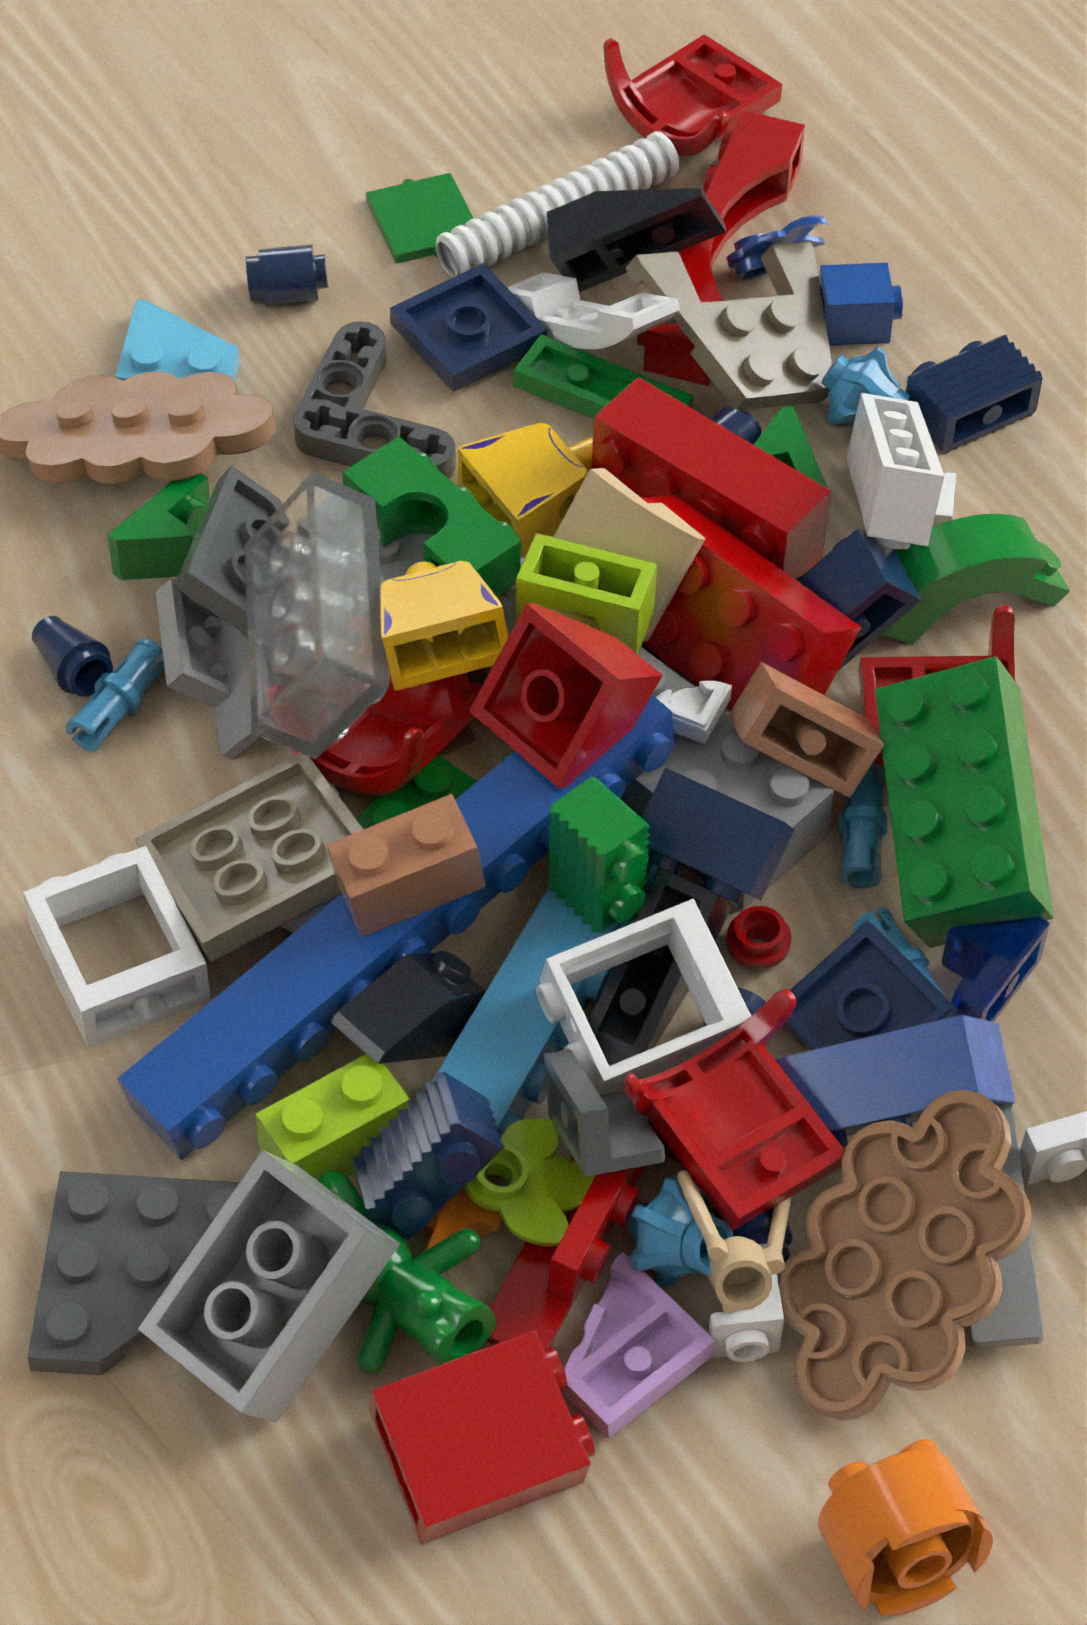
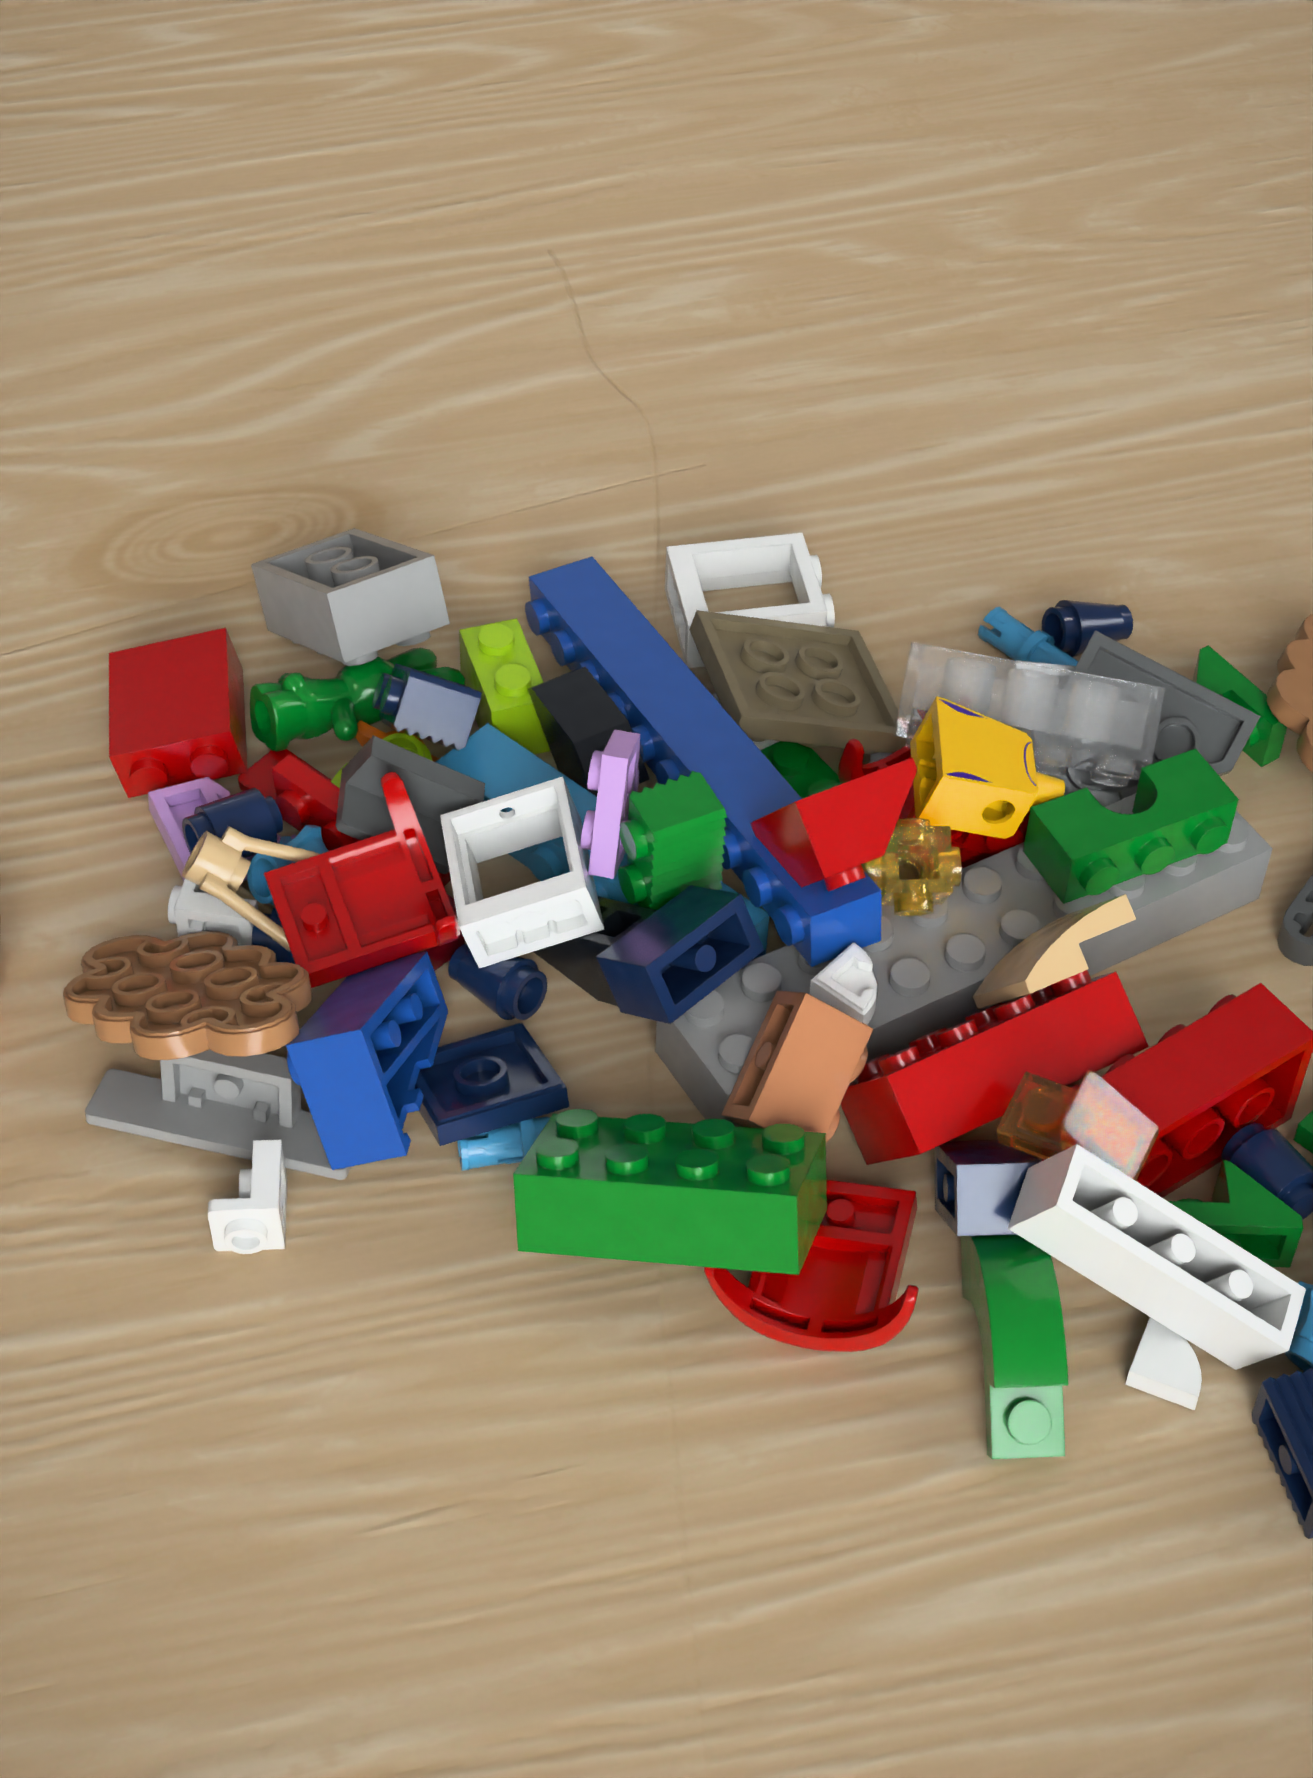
camera: 105 degrees right, 5 degrees down
dark grey plate [27,1171,240,1375] -> none
nougat brick [326,794,486,937] -> none
yellow torso [458,422,593,557] -> none
lime brick [516,533,657,654] -> none
red plate [726,906,792,969] -> none
clear blue slope [941,916,1050,1022] -> none
none -> dark blue brick [182,788,283,858]
none -> lavender wing [581,729,640,879]
none -> slope [996,1070,1159,1181]

